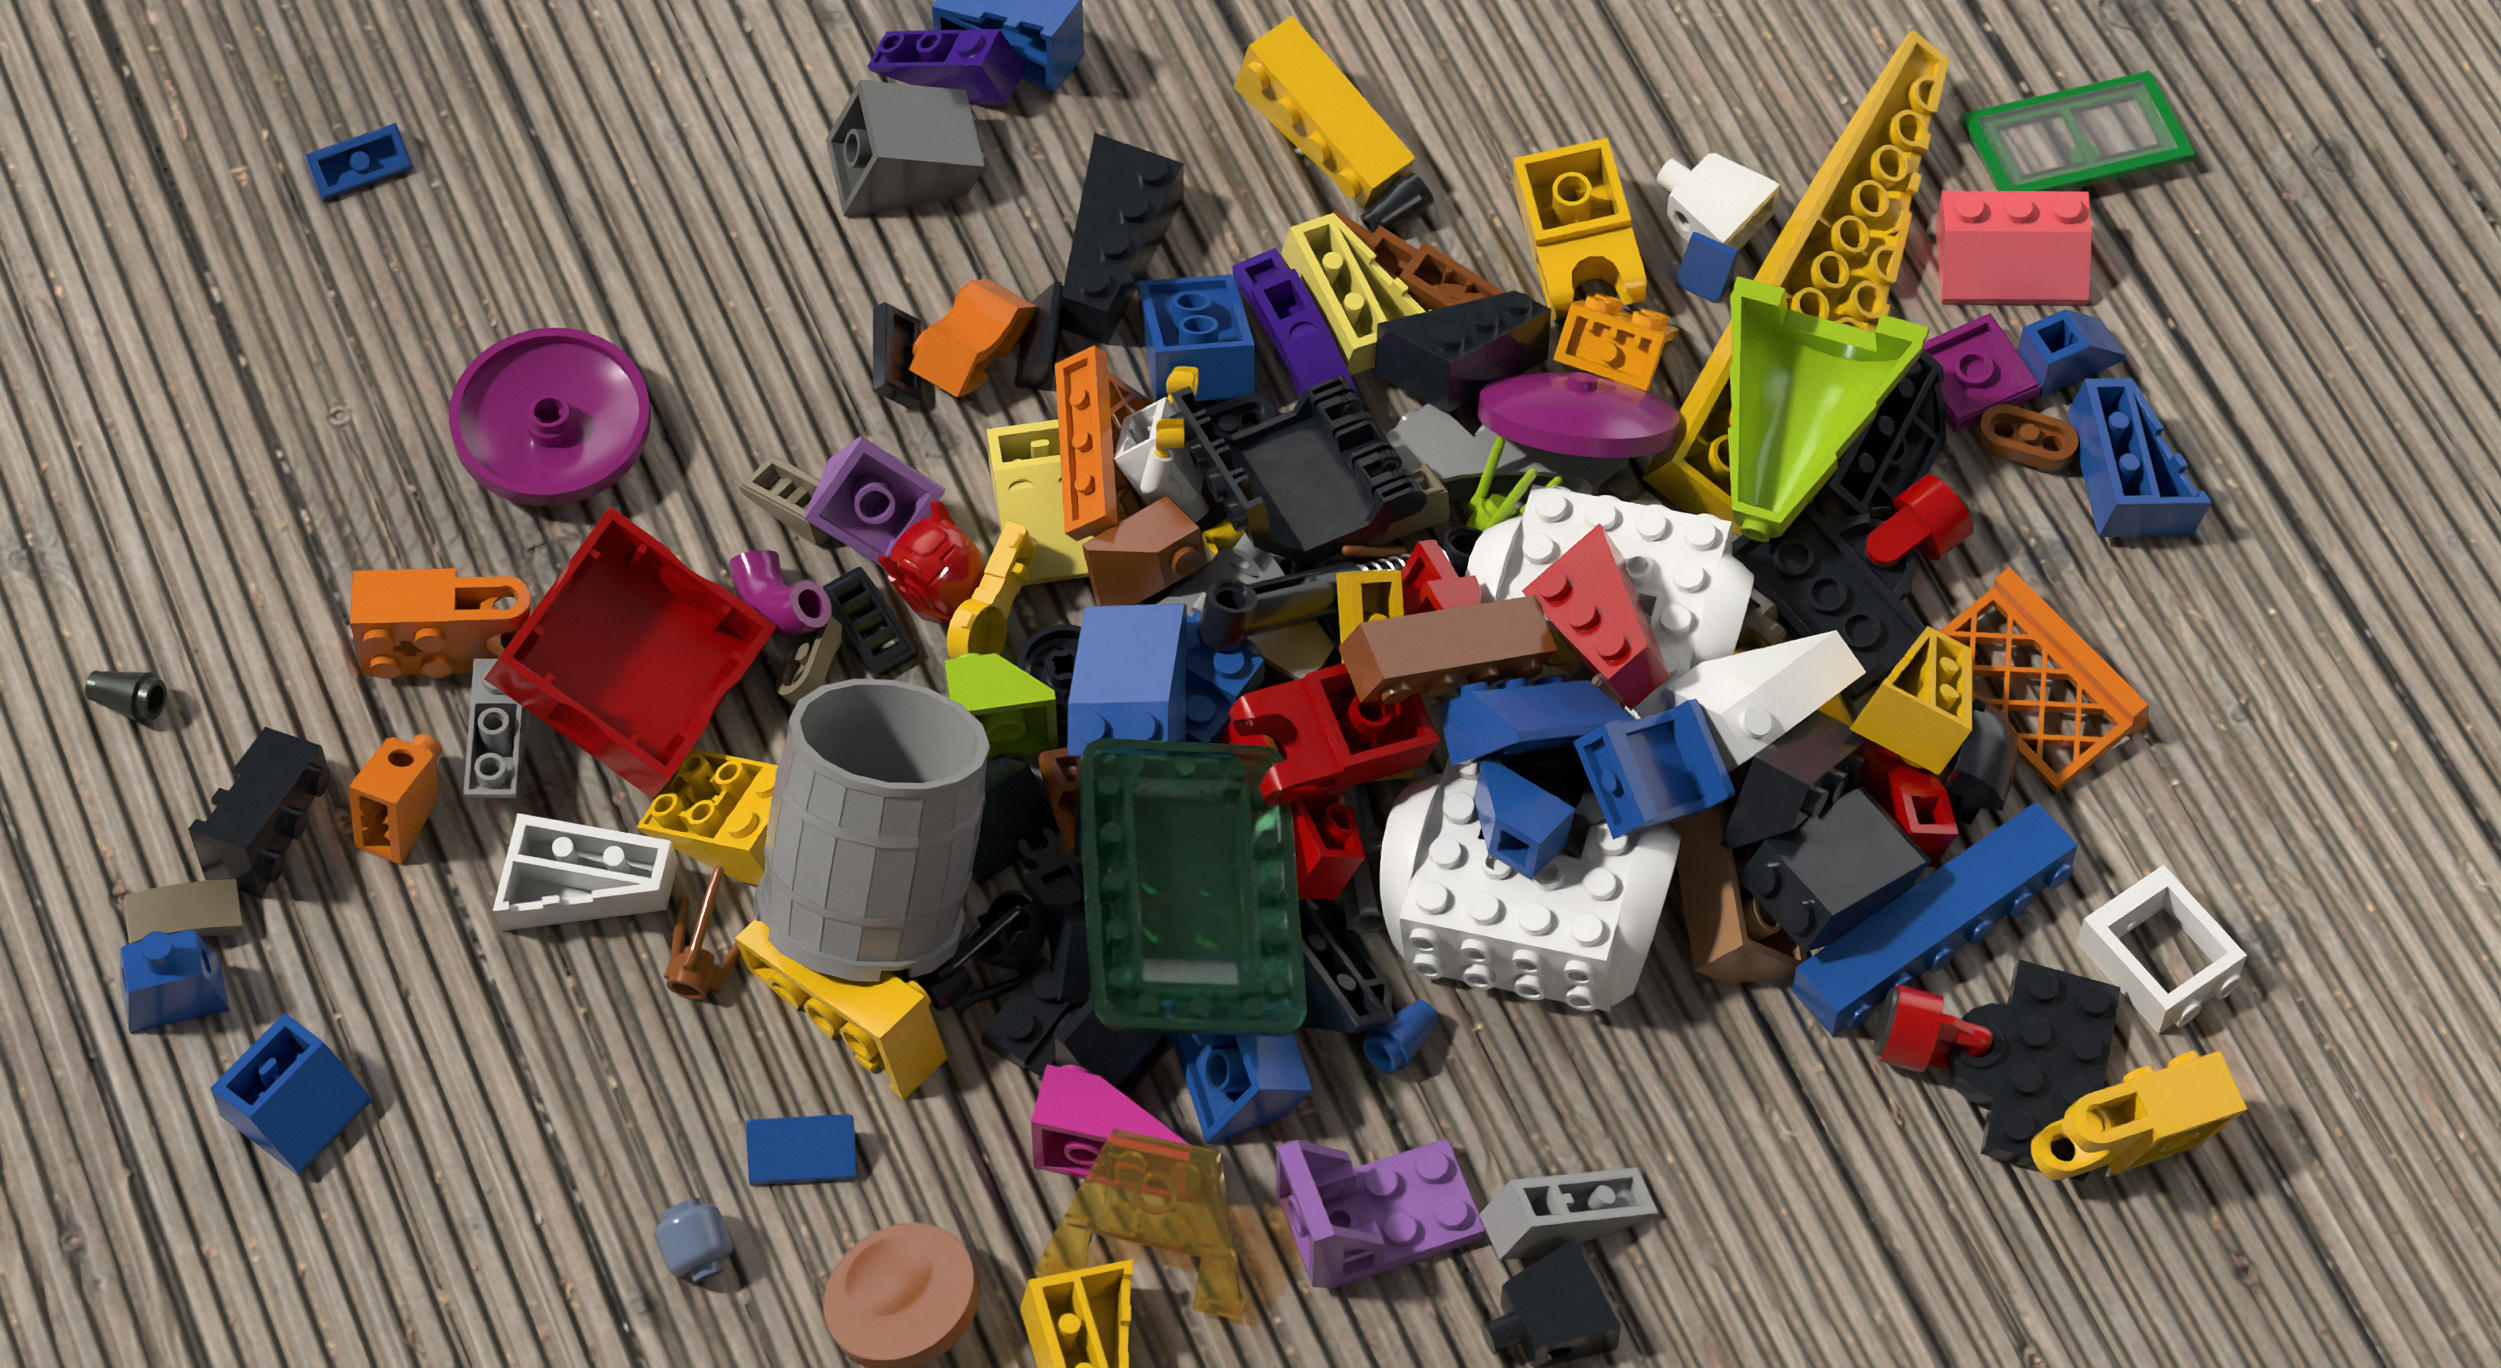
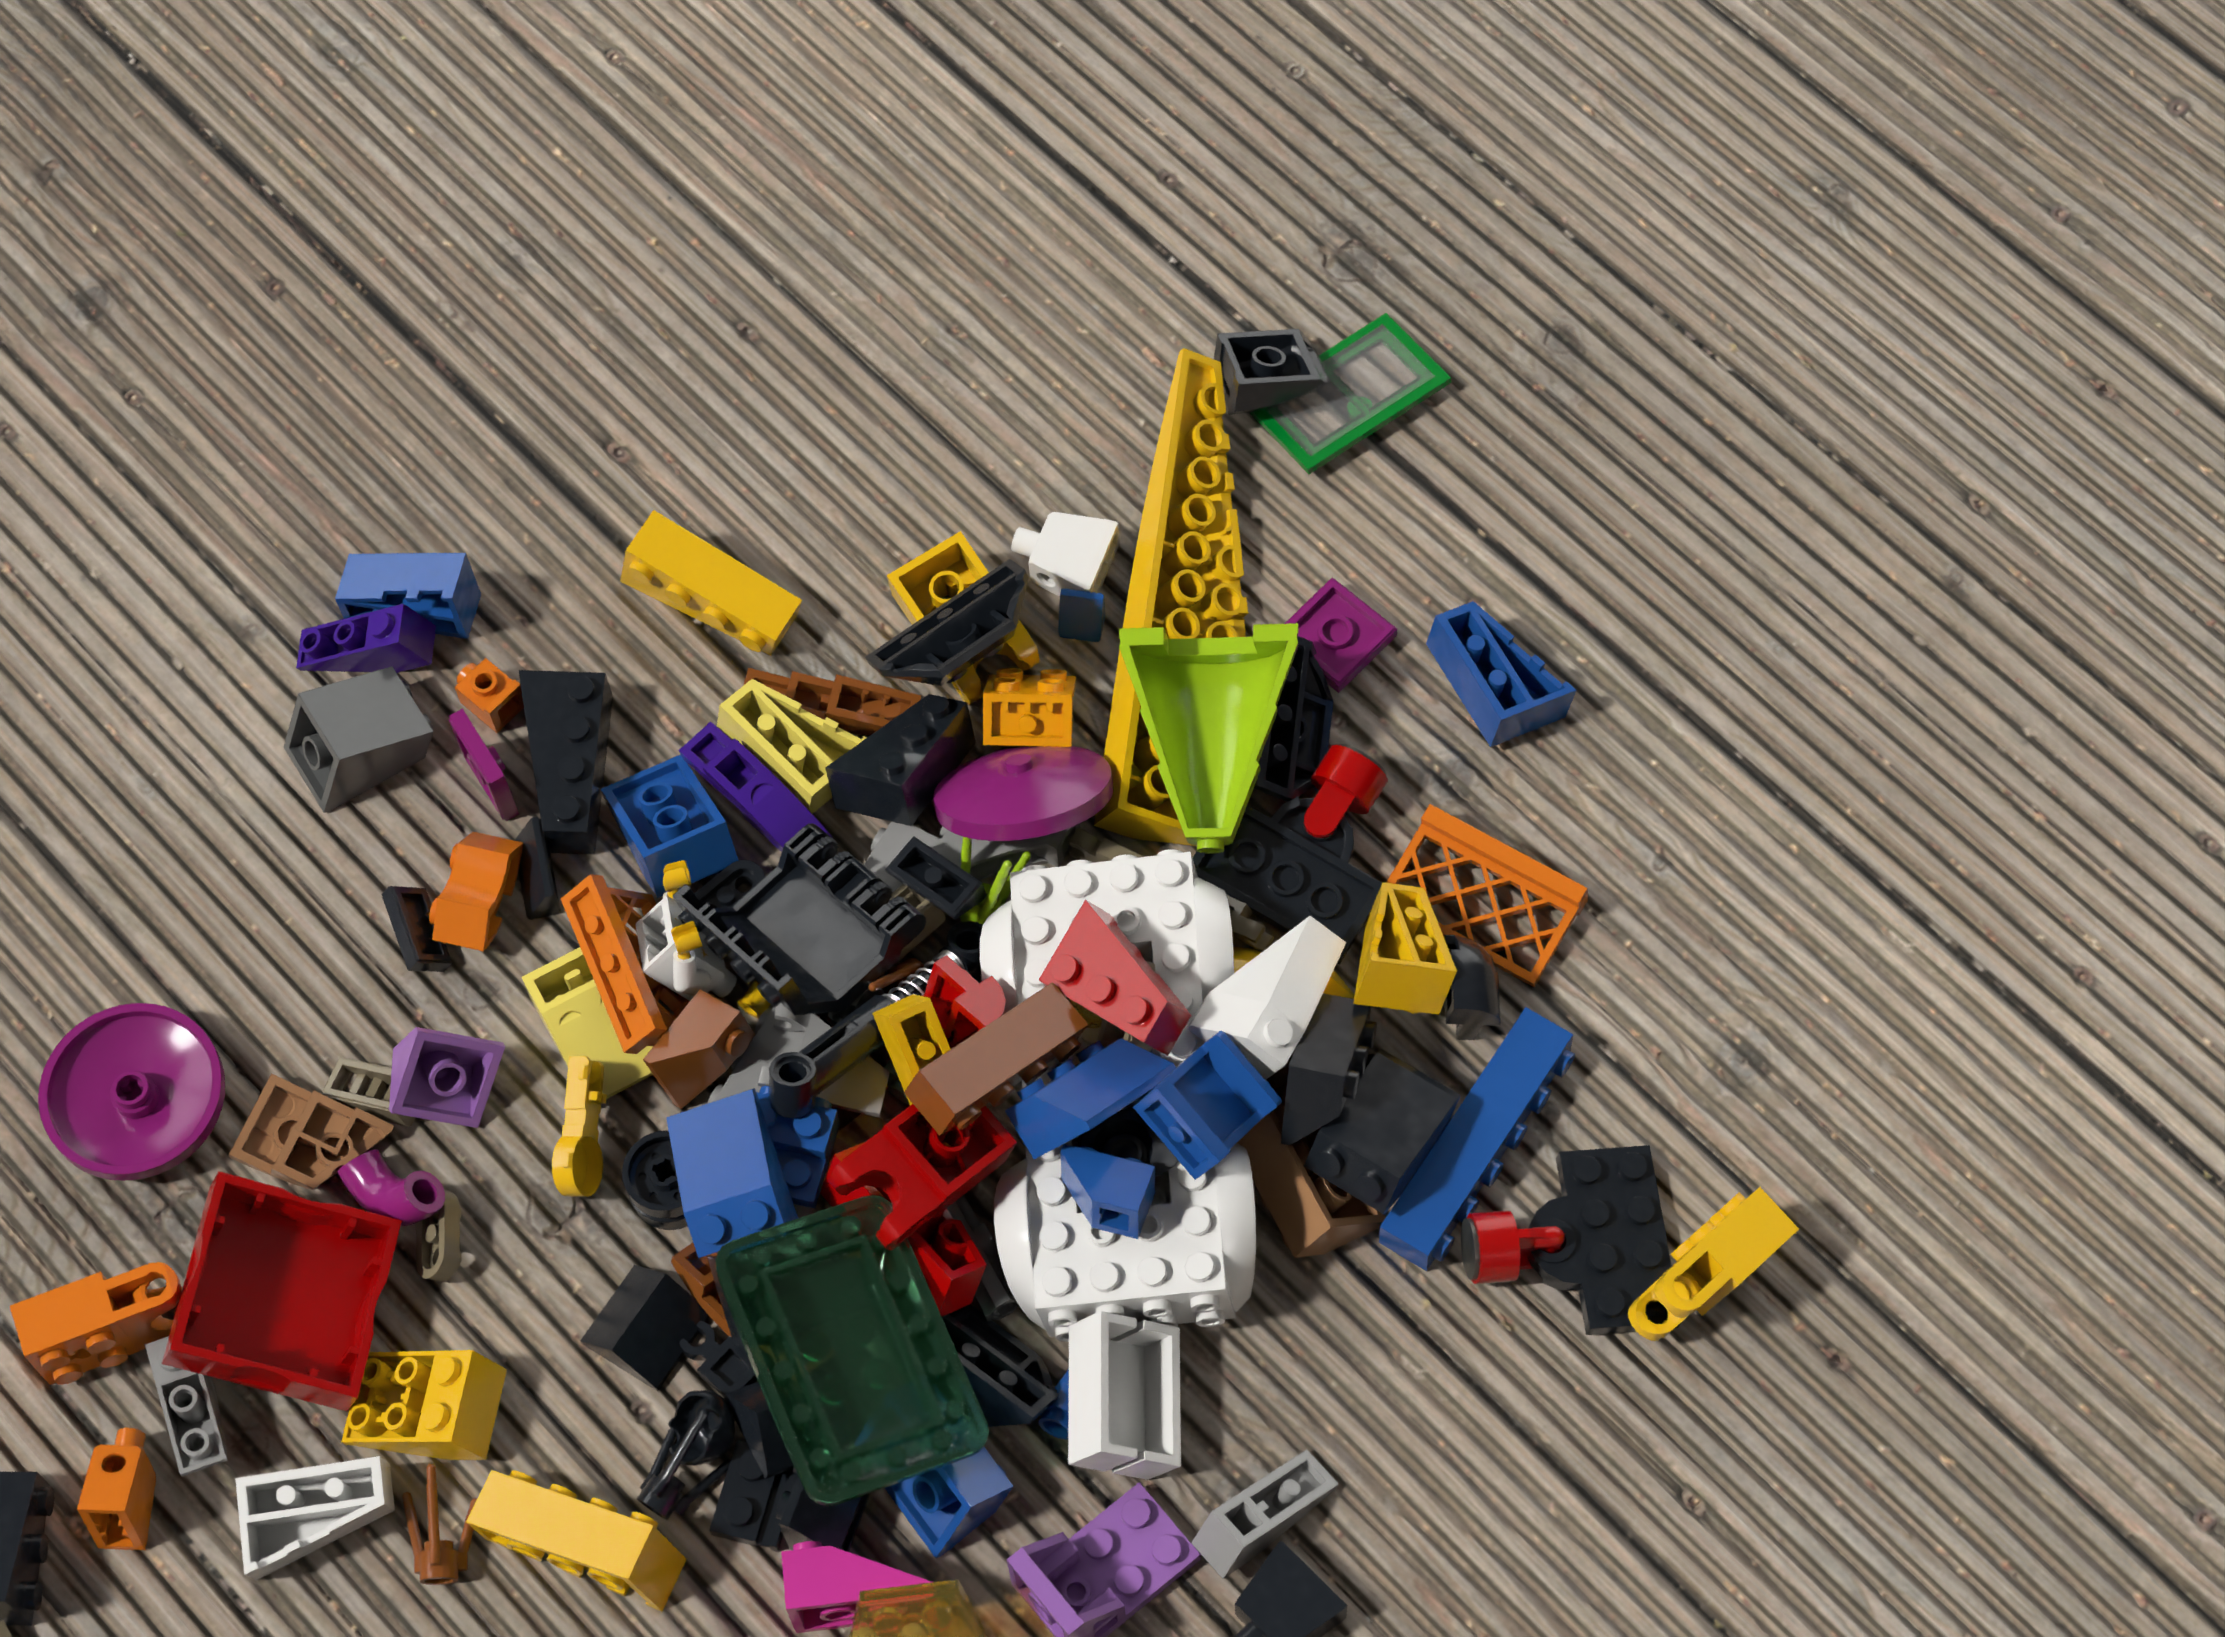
camera: 15 degrees left, 5 degrees up
light grey piece [753,679,990,981] -> none
black slope [822,566,918,679] -> none
red helmet [878,501,985,625] -> none
lime slope [944,653,1058,761] -> none
black cone [1360,172,1434,233] -> none
red slope [1863,740,1959,867] -> none
coral slope [1935,191,2092,306] -> none
dark orange plate [1978,404,2078,471] -> none
blue slope [2017,309,2126,397] -> none
white window [2077,865,2247,1034] -> none
none -> medium nougat slope [229,1073,394,1190]
none -> magenta plate [448,708,519,821]
none -> orange brick [454,658,524,733]
none -> black wedge [865,559,1029,686]
none -> black slope [885,836,987,919]
none -> white piece [1068,1311,1181,1480]
none -> black slope [1214,329,1330,415]

